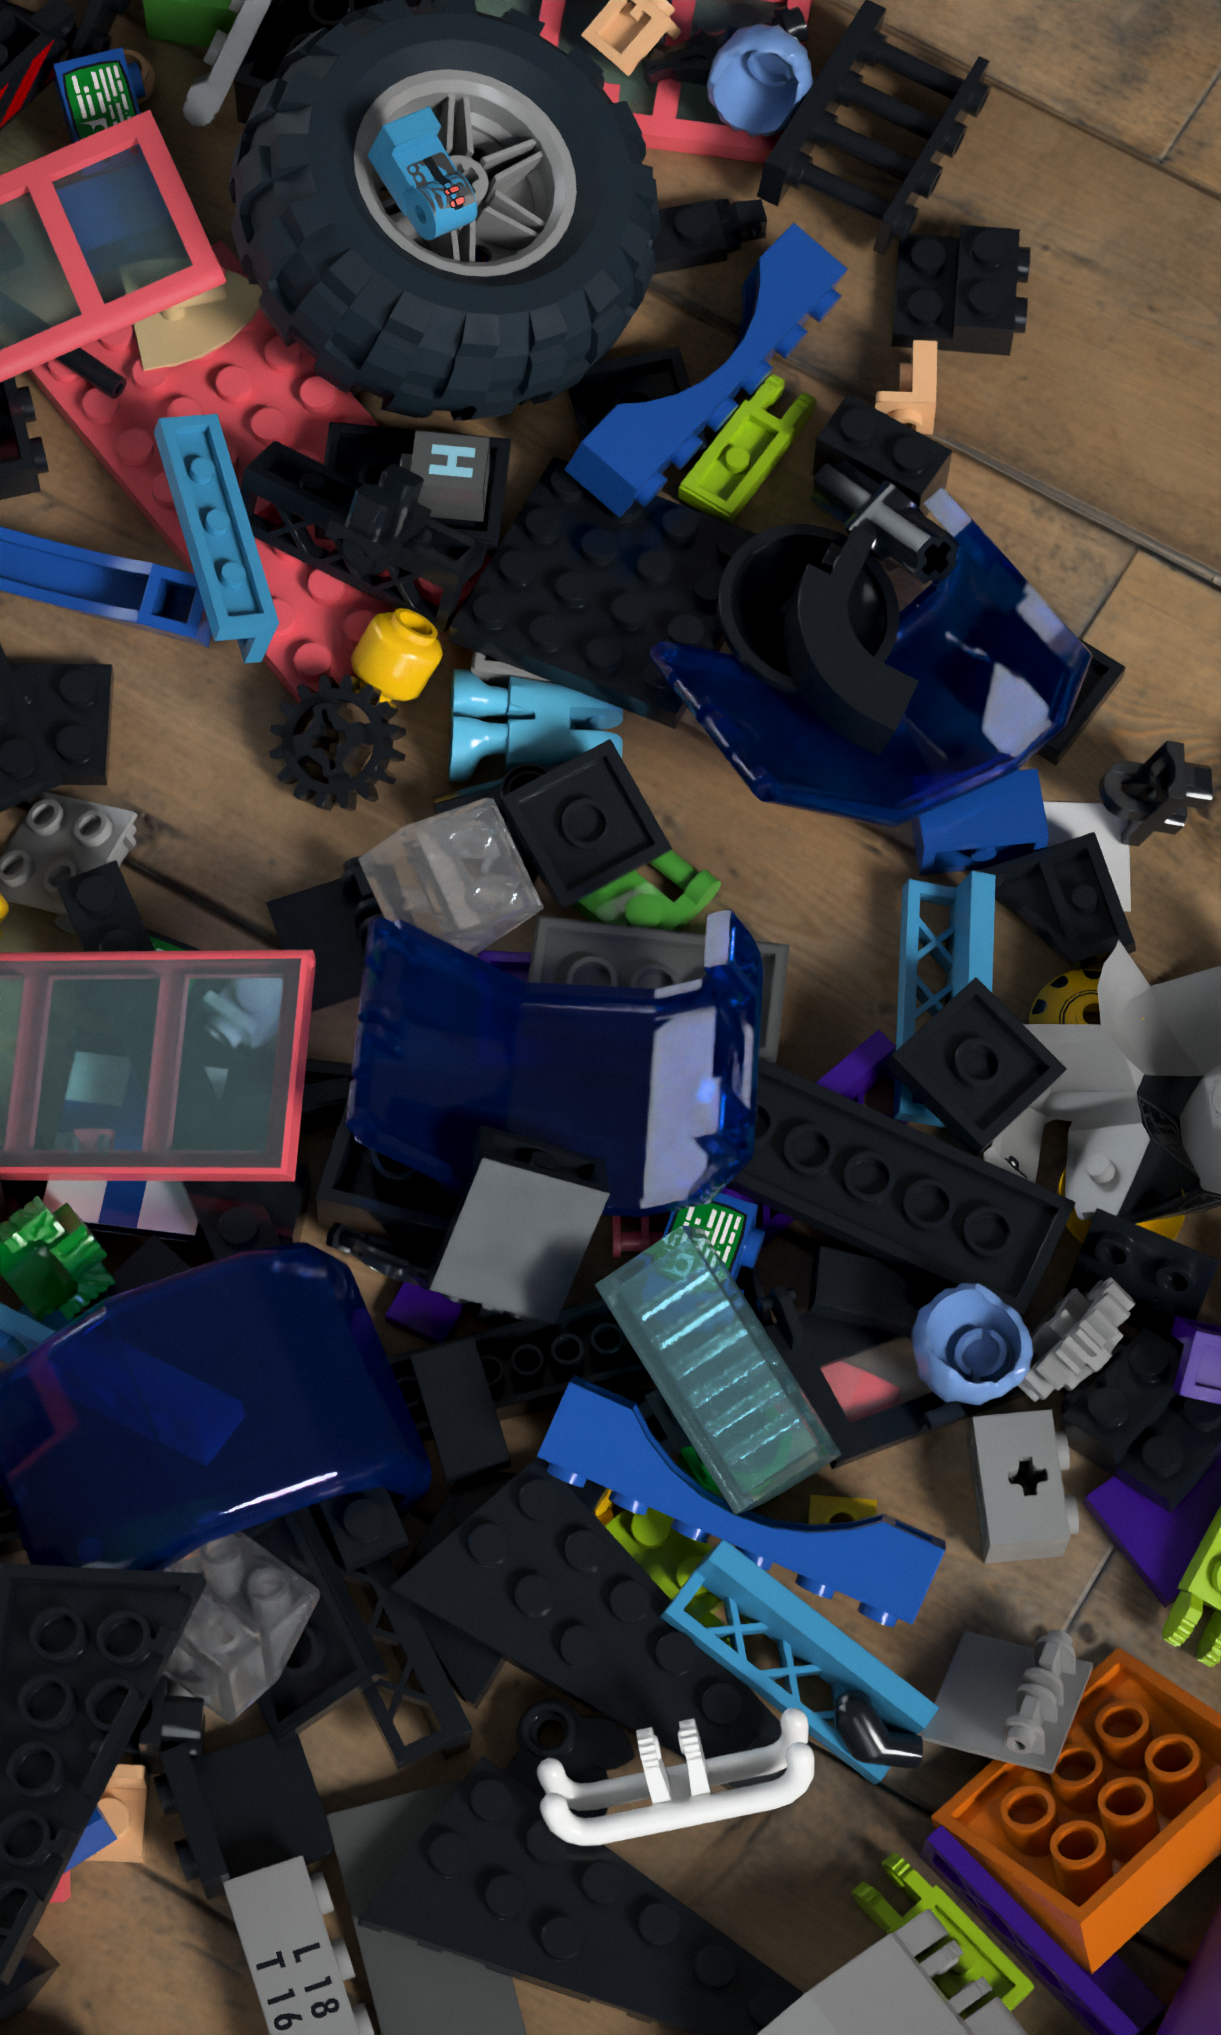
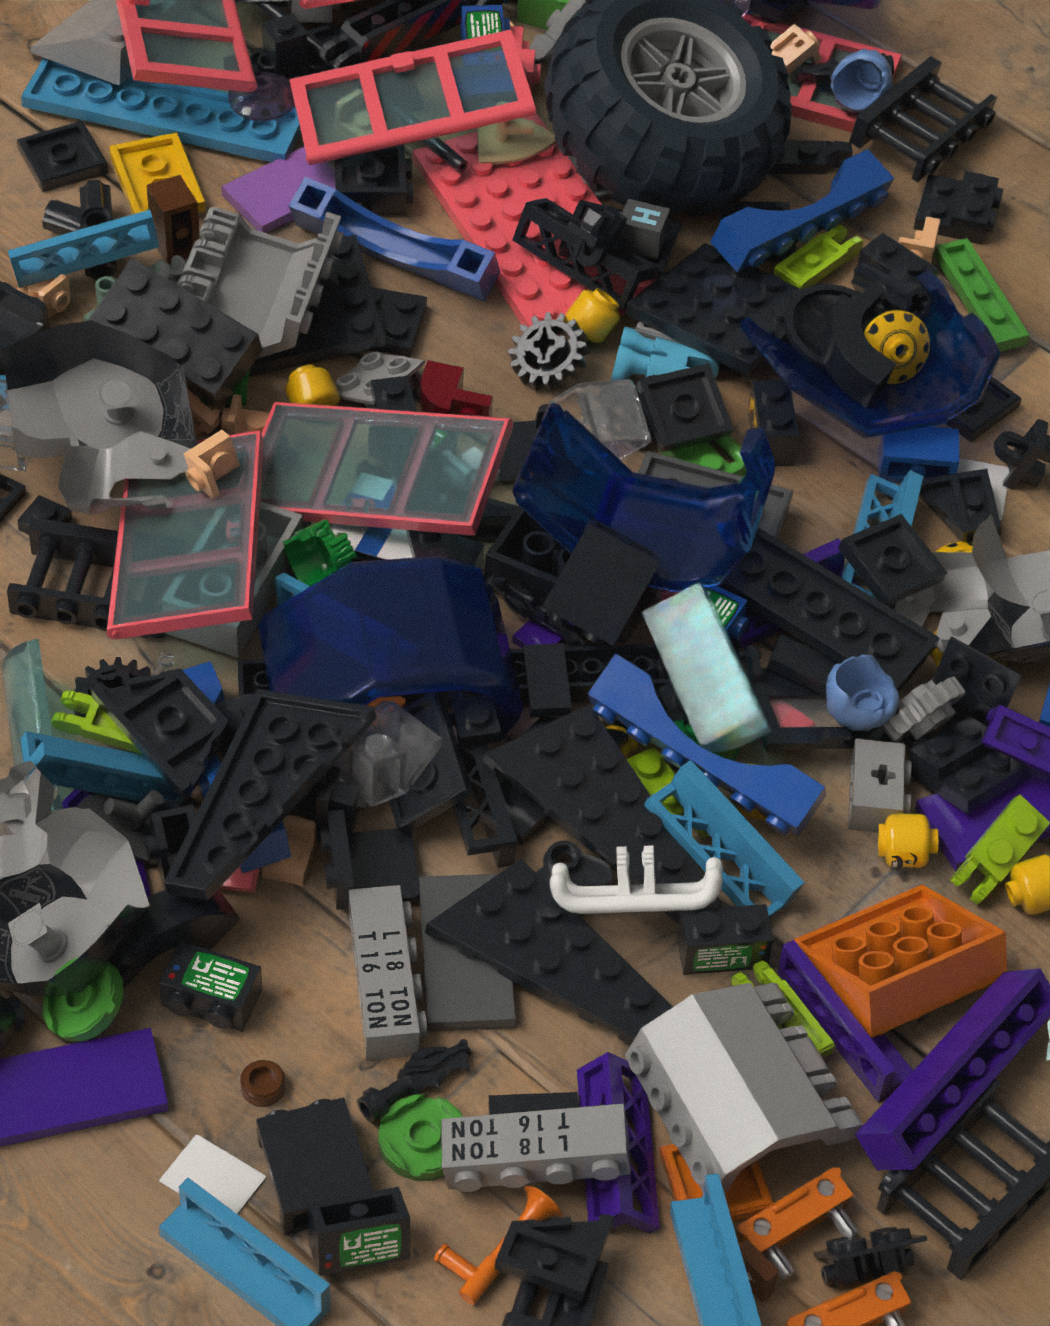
camera: 10 degrees right, 15 degrees down
dark azure fence [154,414,279,664] -> none
dark azure leg [367,106,477,240] -> none
black arm [833,1690,923,1769] -> none
light grey hinge [921,1630,1093,1774] -> none
none -> dark red brick [420,360,493,417]
none -> coral slope [510,26,541,94]
none -> black brick [677,904,773,975]
none -> black brick [748,380,799,467]
none -> yellow dish [863,310,930,384]
none -> yellow head [878,813,938,868]
none -> bright green plate [933,238,1029,353]

